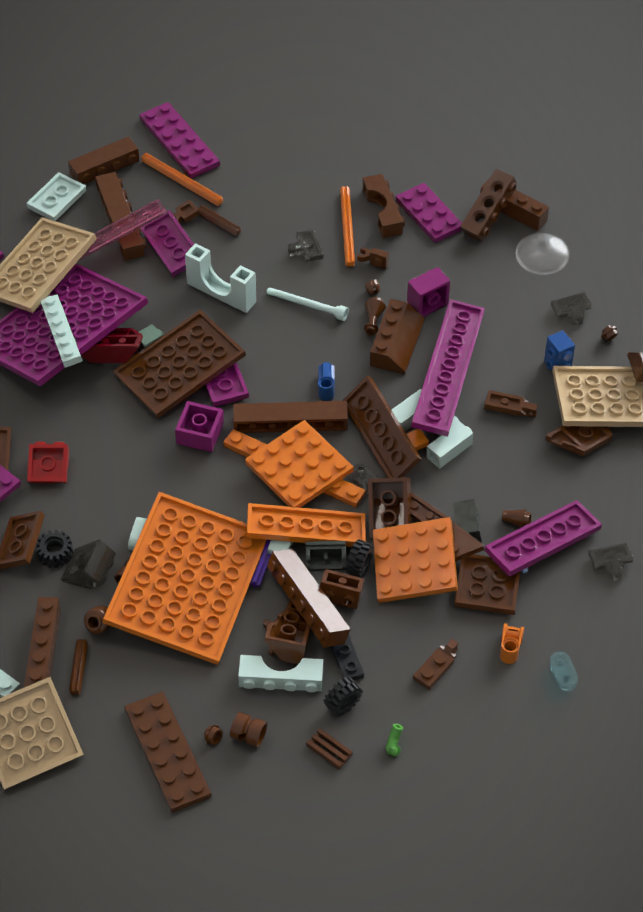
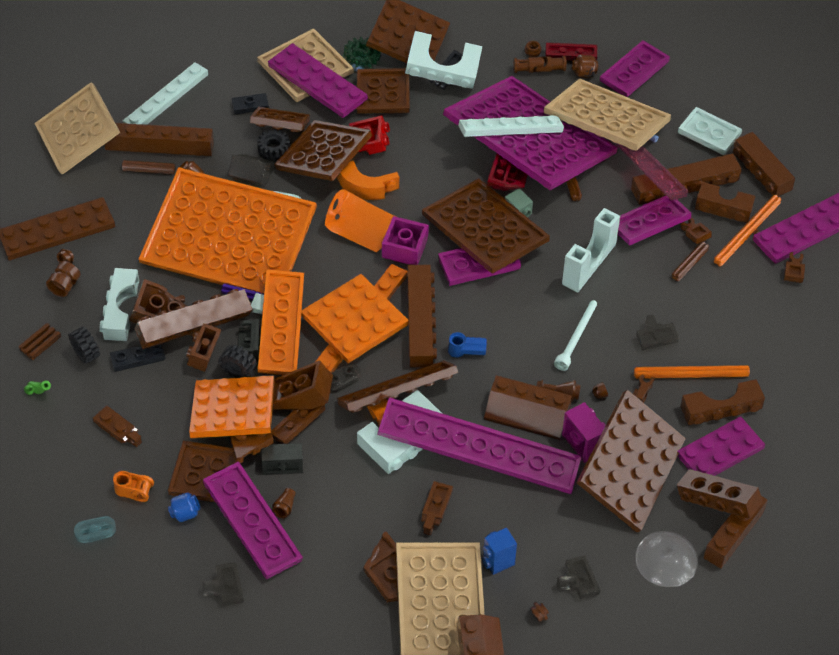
camera: 90 degrees right, 0 degrees up
none -> blue head [168,492,200,522]
none -> reddish brown plate [274,120,372,181]
none -> orange piece [325,189,396,253]
none -> orange arch [337,160,400,200]
none -> plate [576,390,686,532]
none -> reddish brown arch [695,182,756,223]
none -> reddish brown plate [784,252,805,283]

